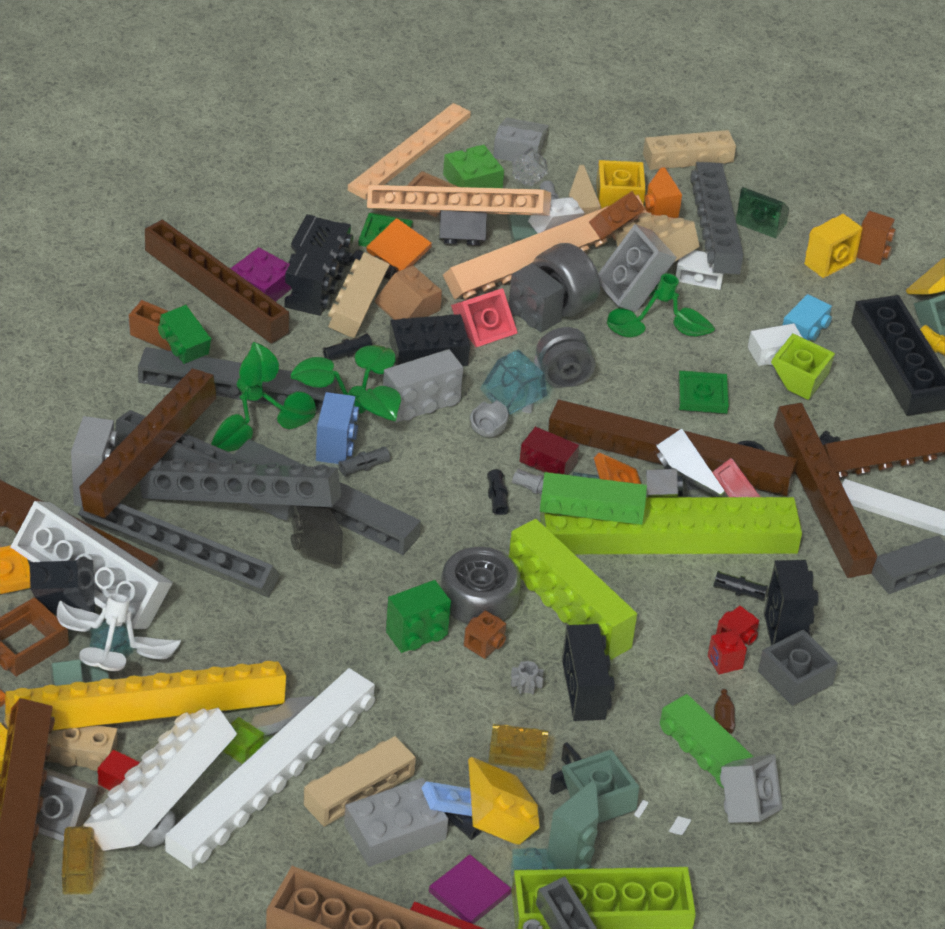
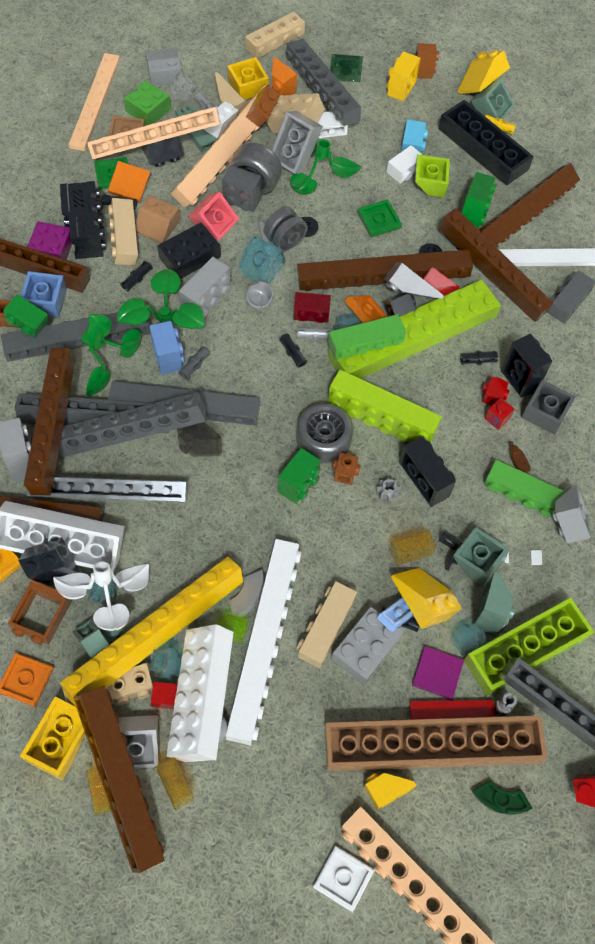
camera: 25 degrees left, 20 degrees up
none -> medium blue brick [21,271,67,317]
none -> clear light blue brick [149,648,182,680]
none -> black piece [301,217,319,237]
none -> green brick [462,172,497,229]

